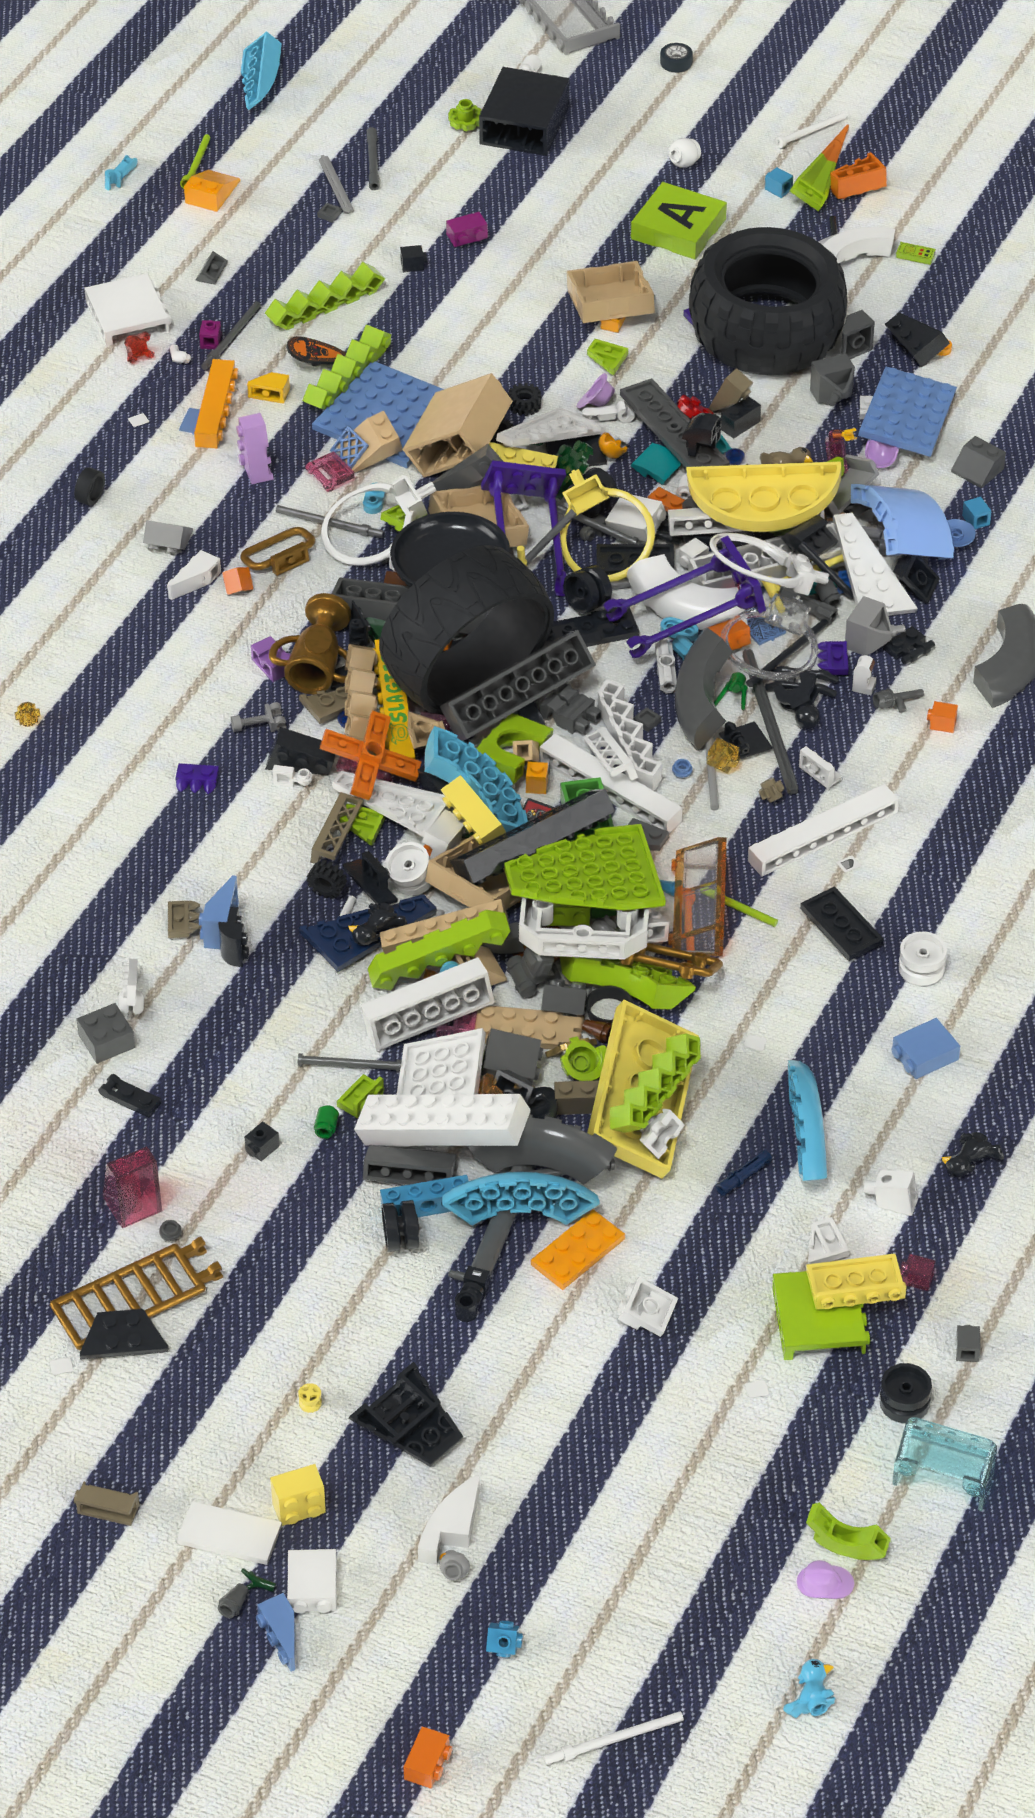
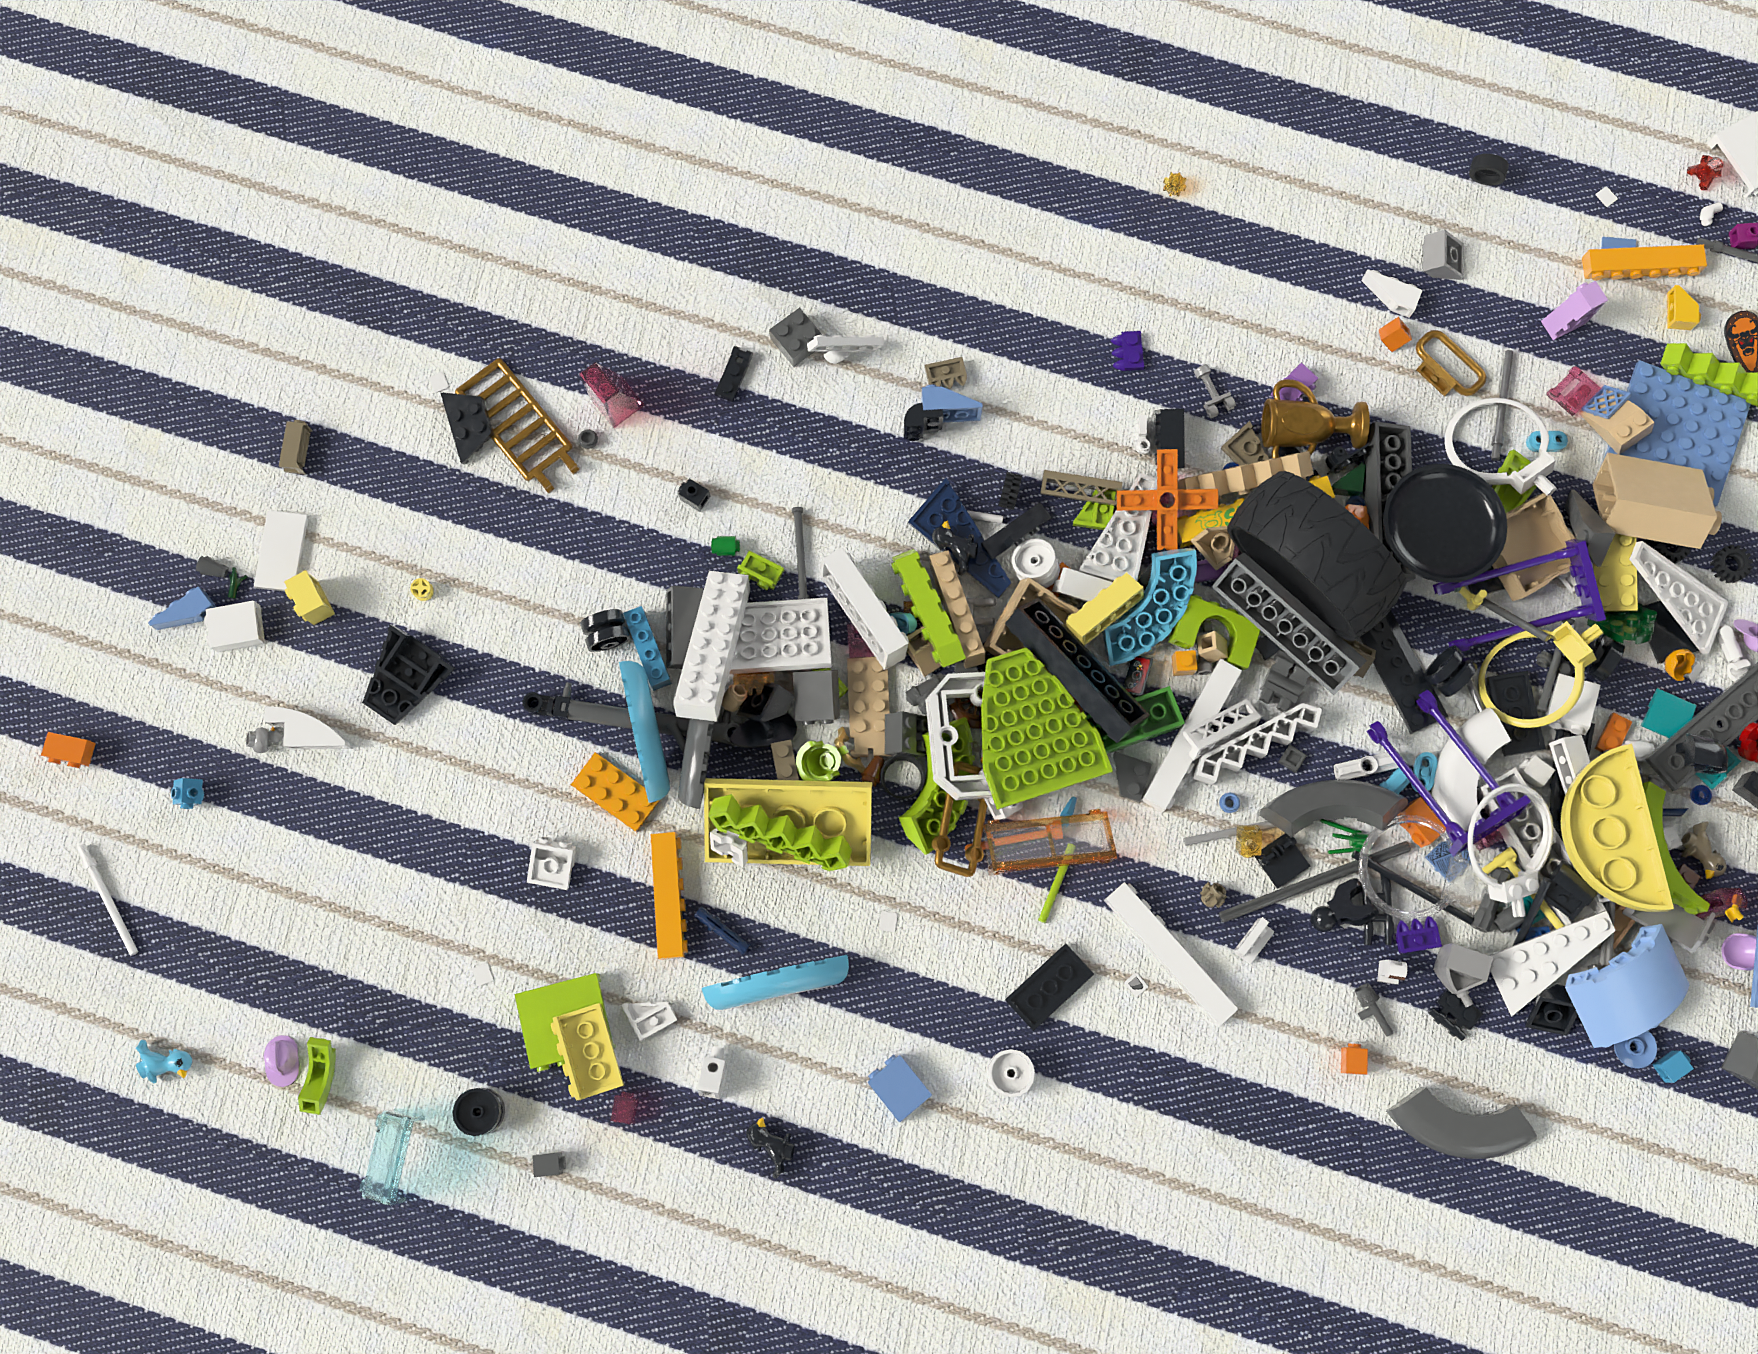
camera: 80 degrees right, 30 degrees up
none -> light orange brick [650,832,688,960]

